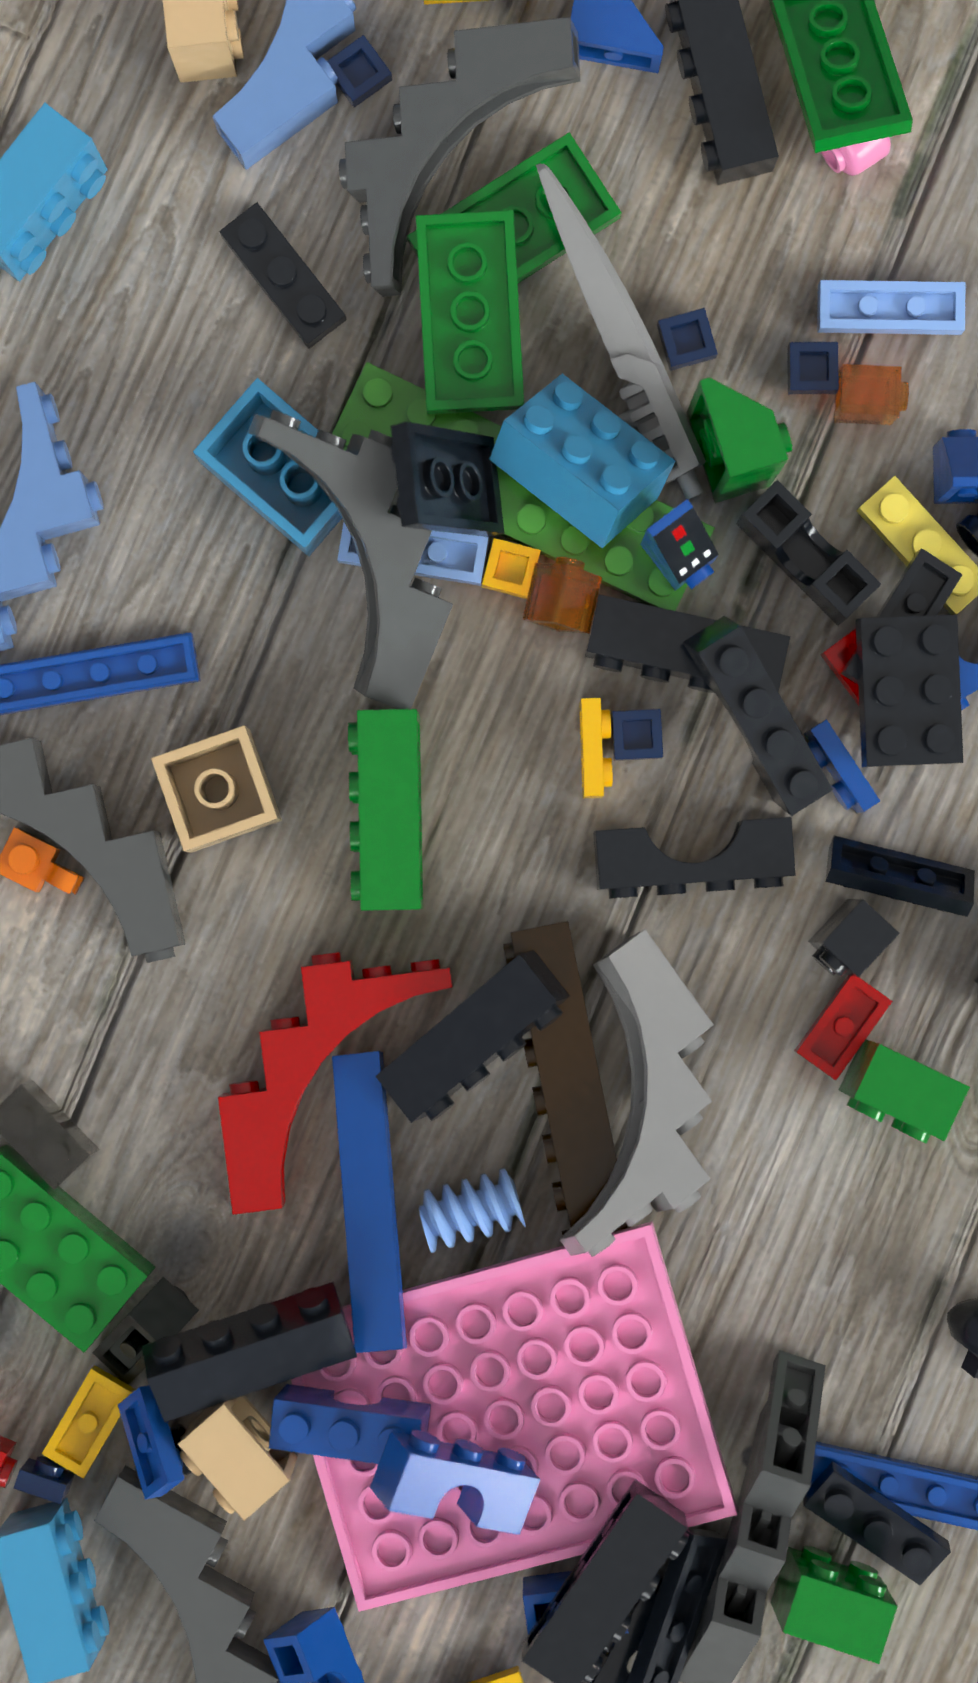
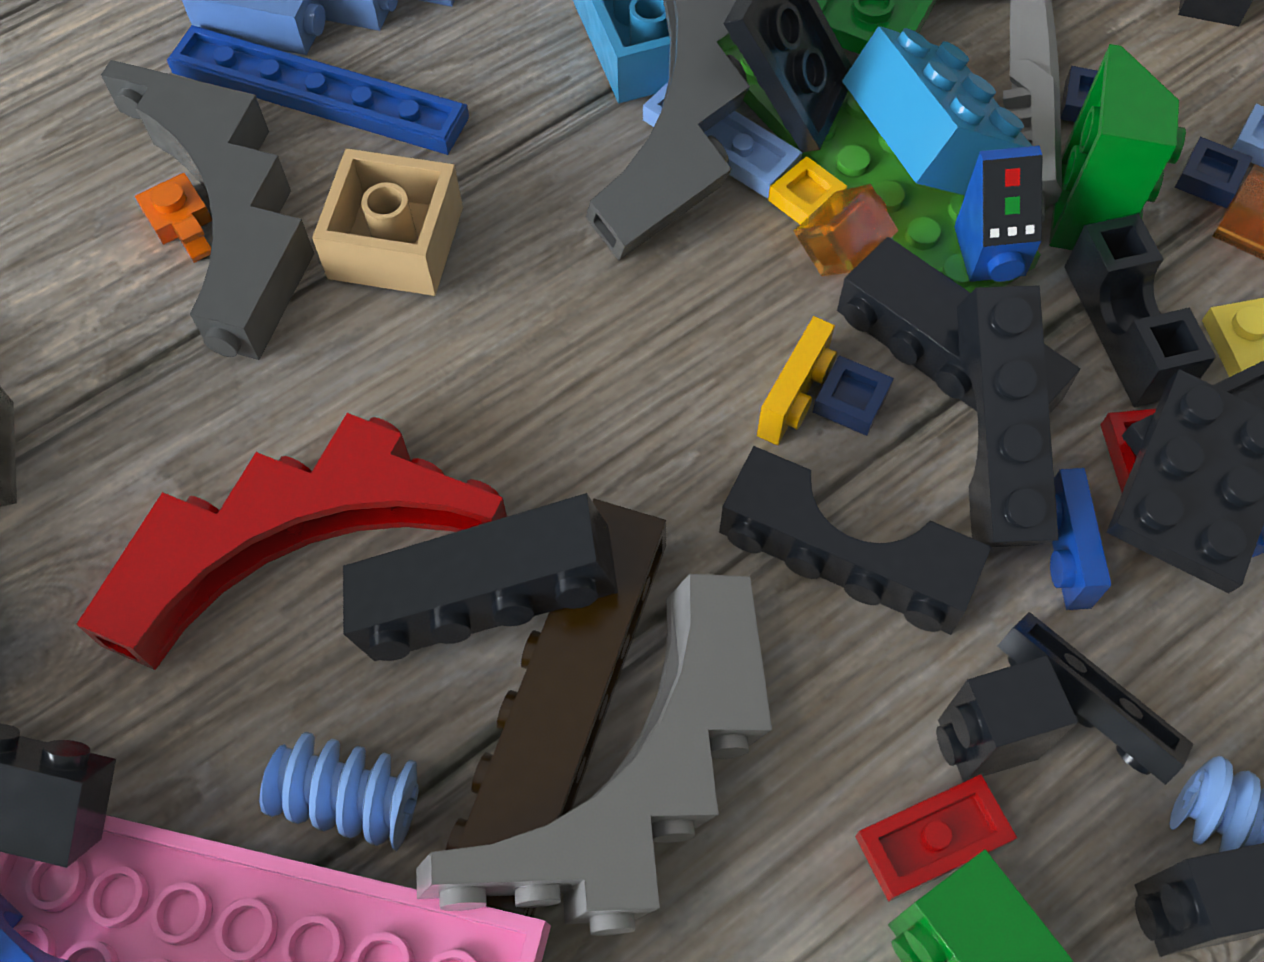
camera: 35 degrees right, 25 degrees down
blue tile [332,1051,407,1353] -> none
green brick [348,709,423,911] -> none

